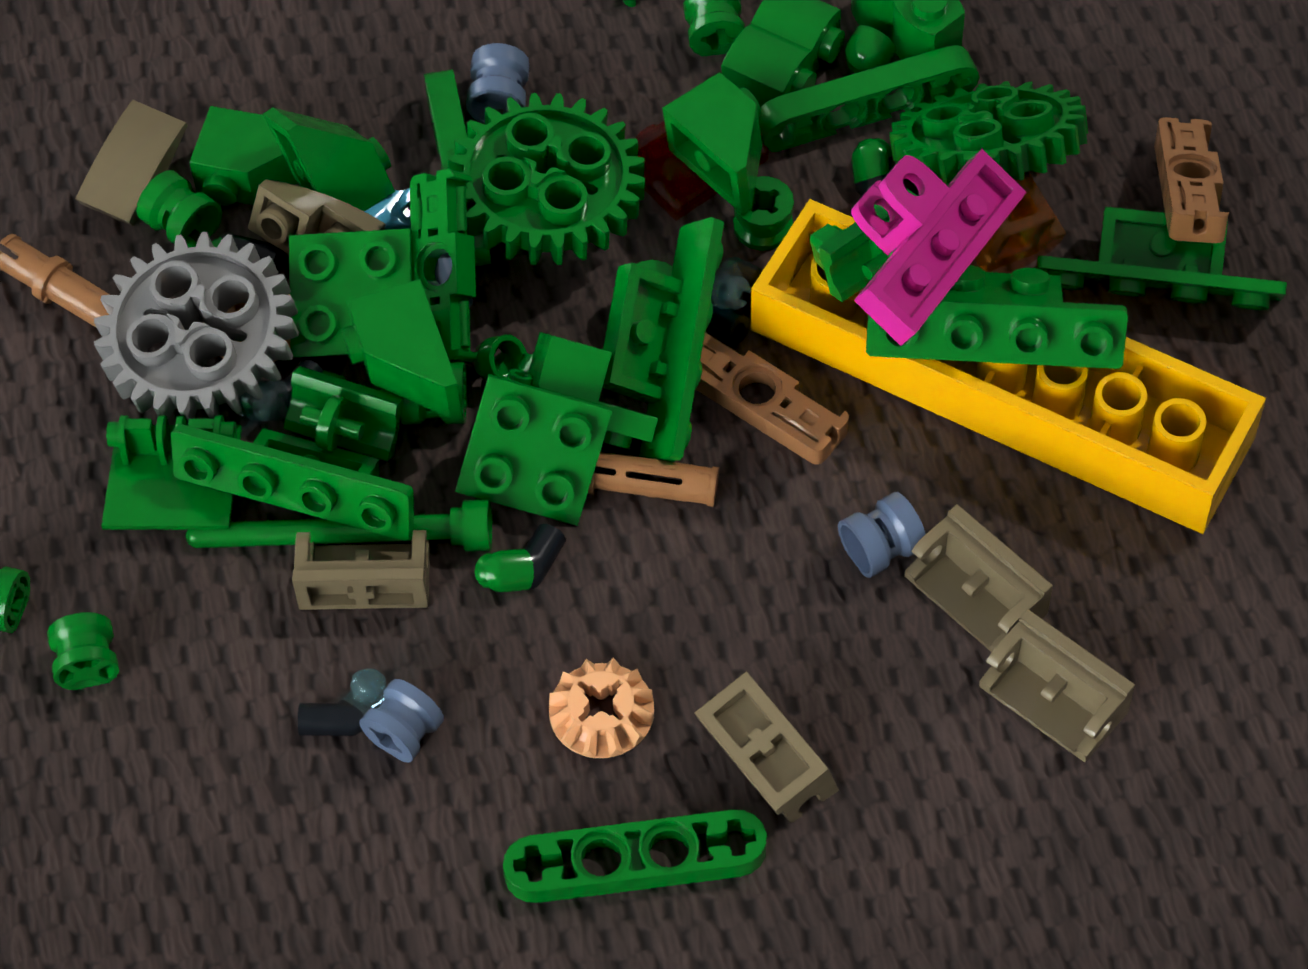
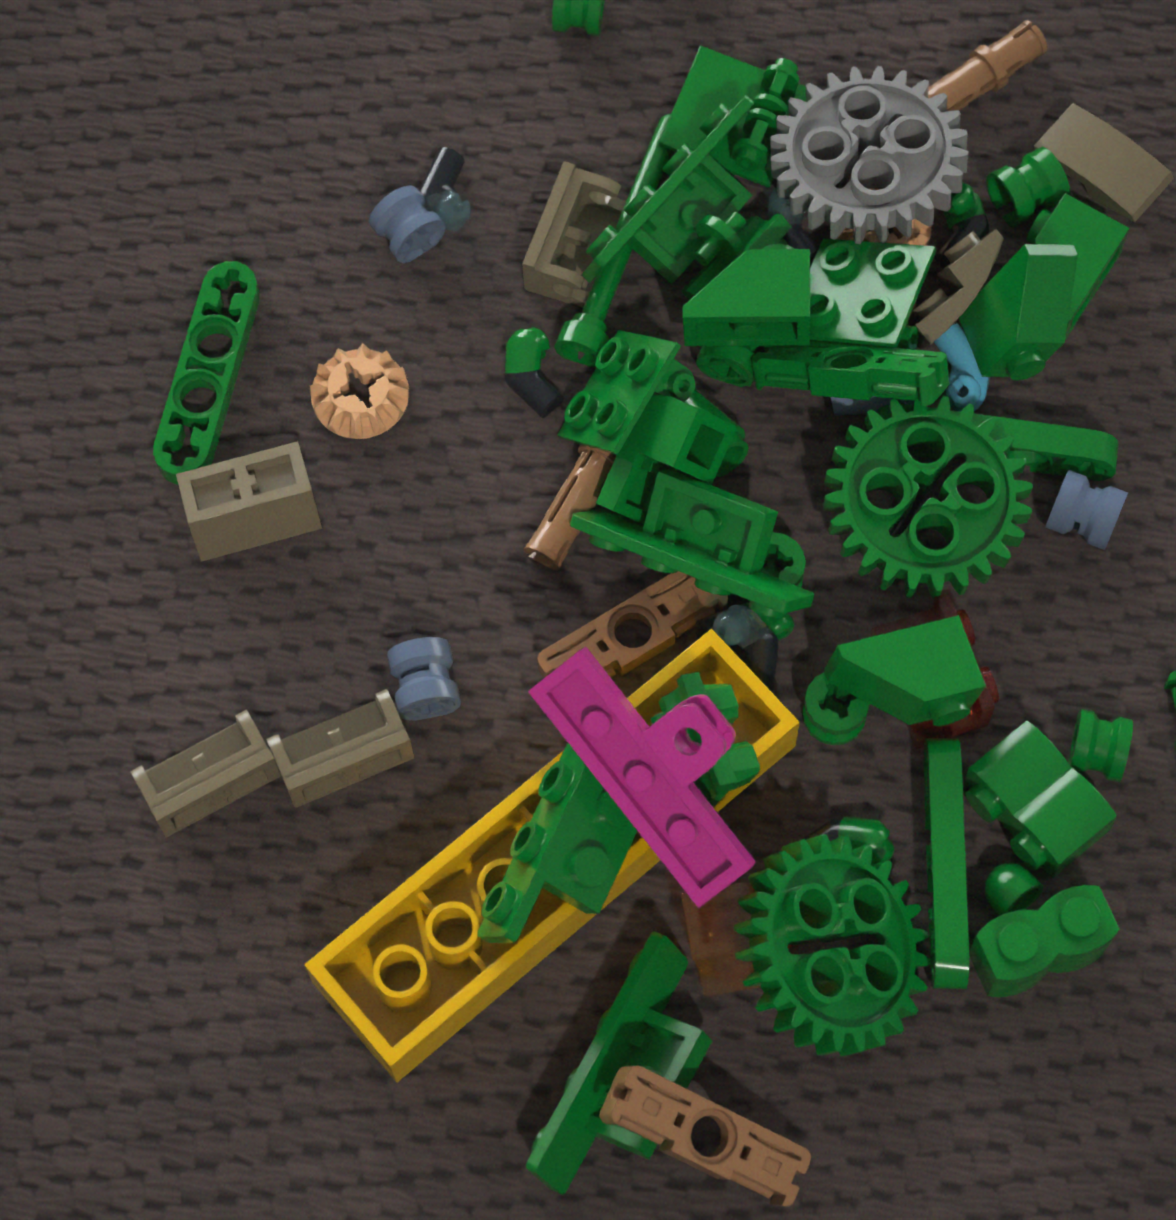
camera: 110 degrees right, 10 degrees up
green hinge [473,335,527,382] -> none

